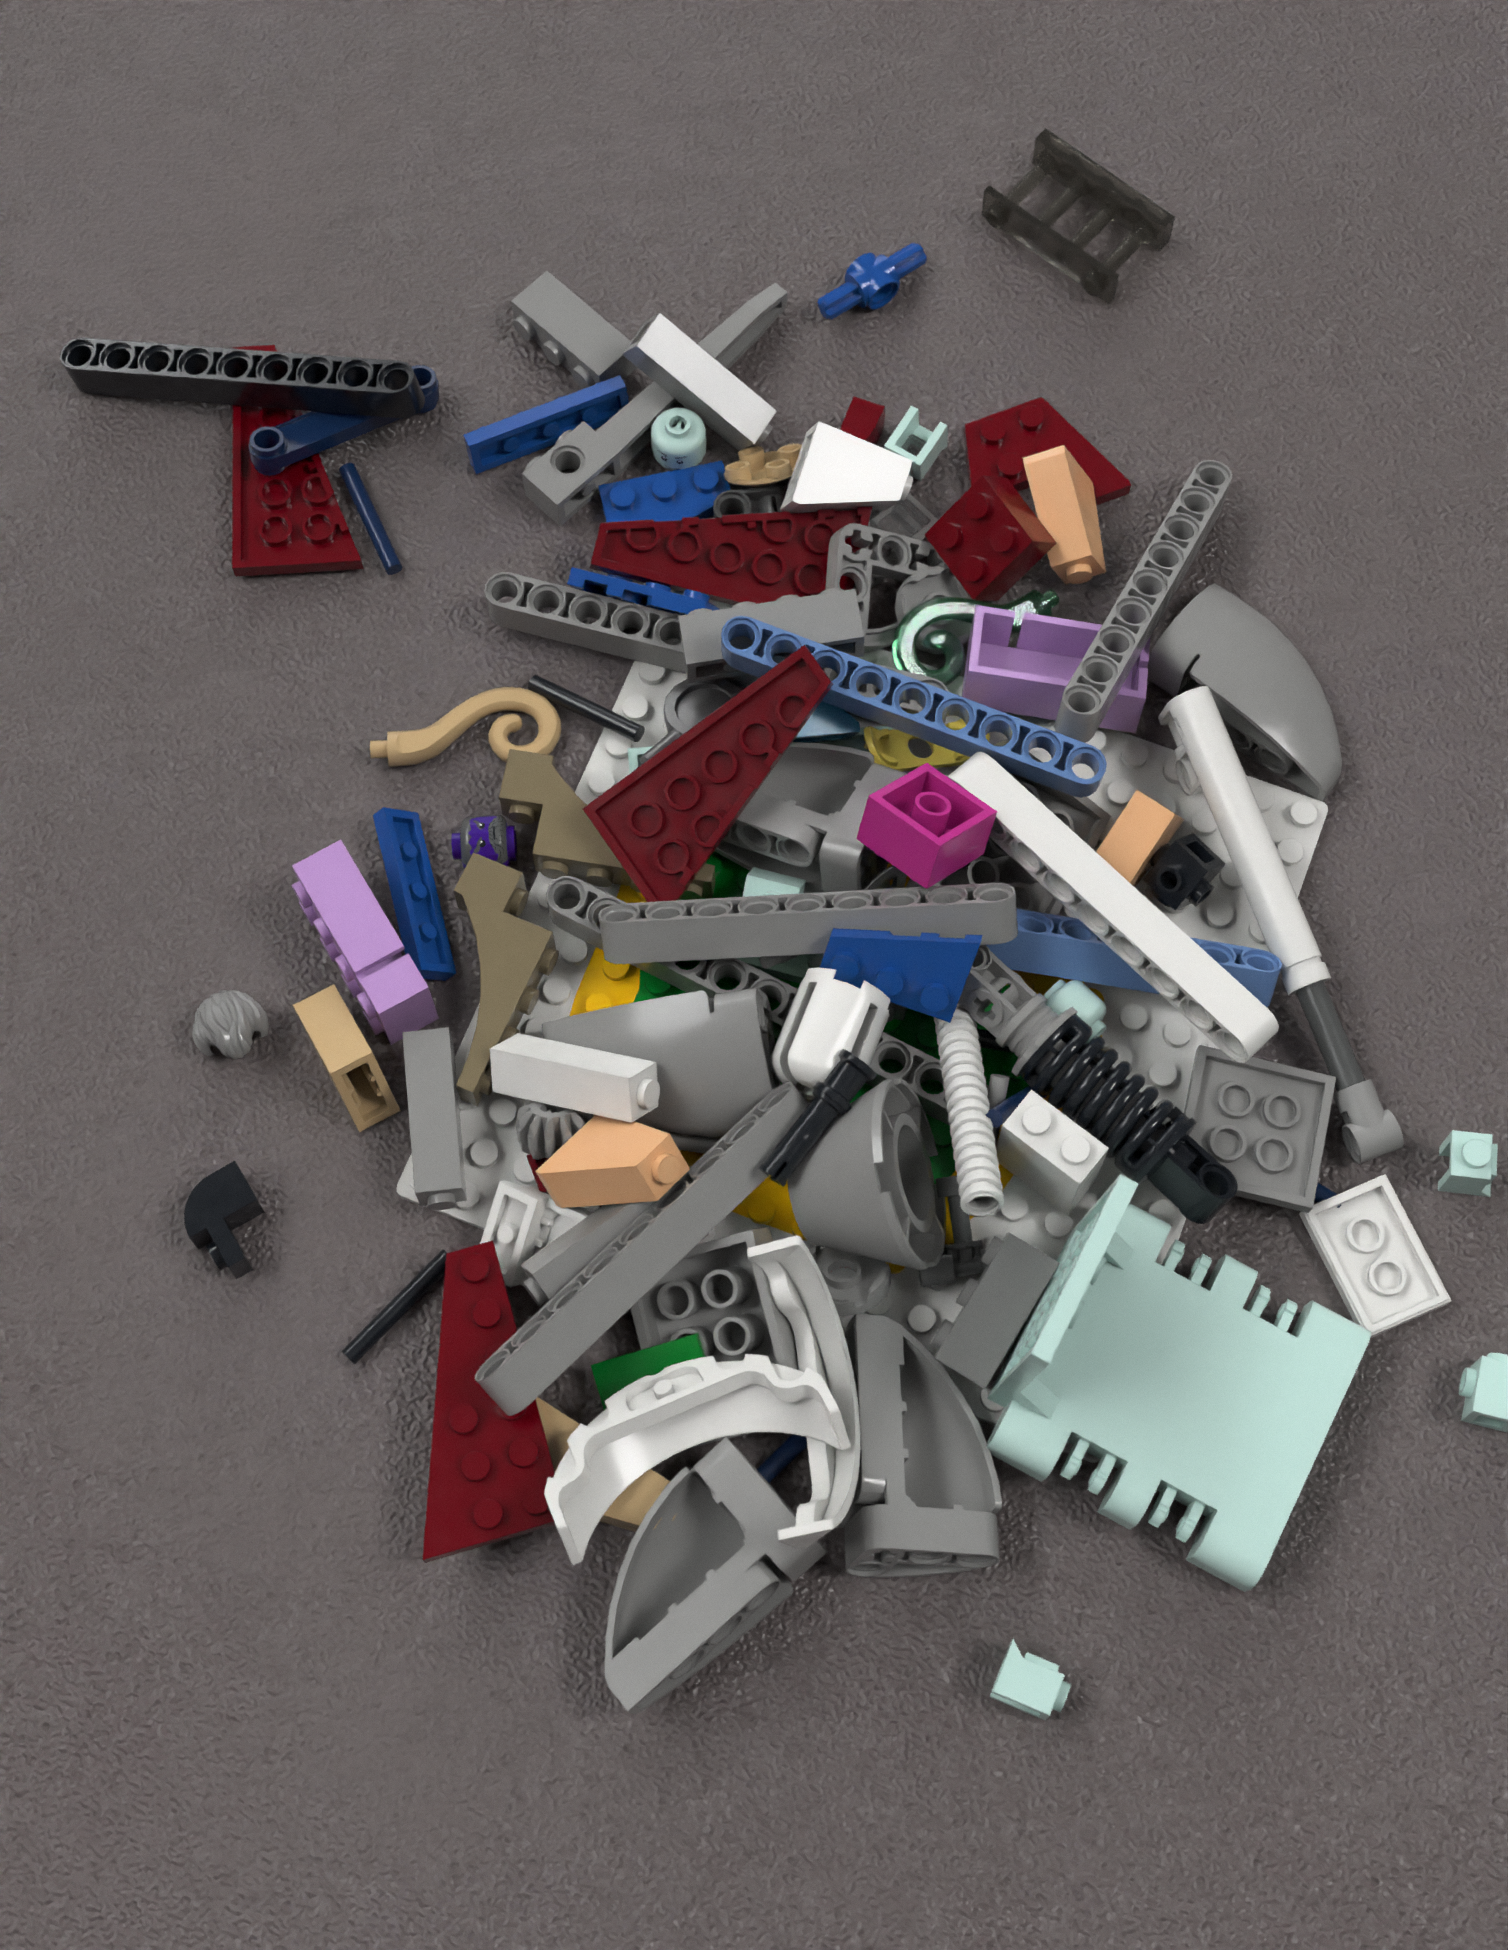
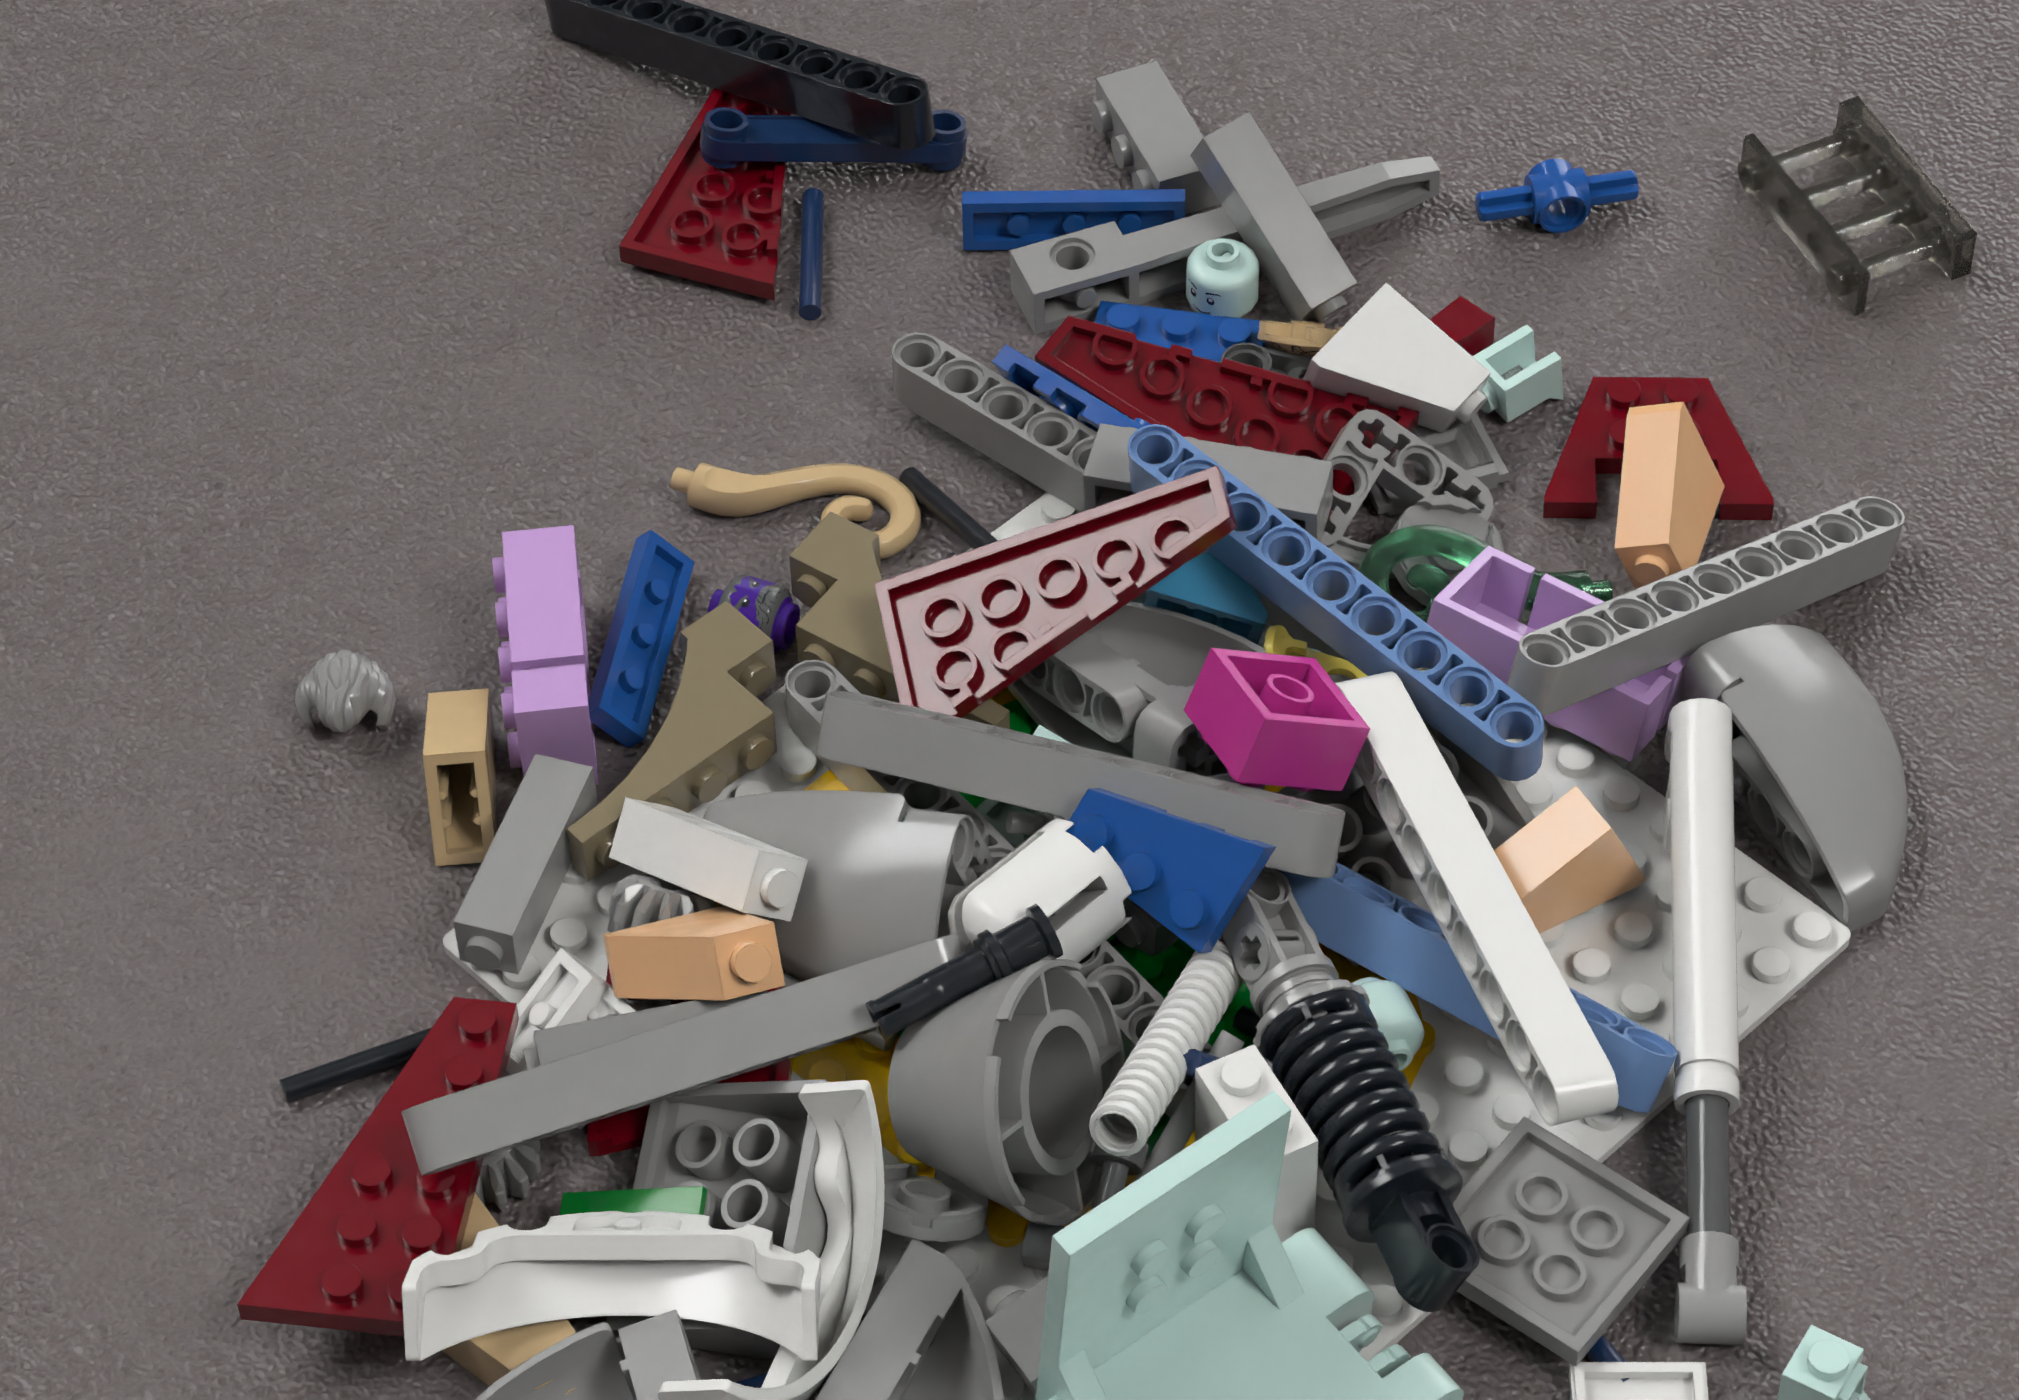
camera: 25 degrees right, 20 degrees down
black brick [184,1161,264,1279] -> none
dark red brick [924,475,1056,601] -> none
black brick [1143,833,1226,910] -> none

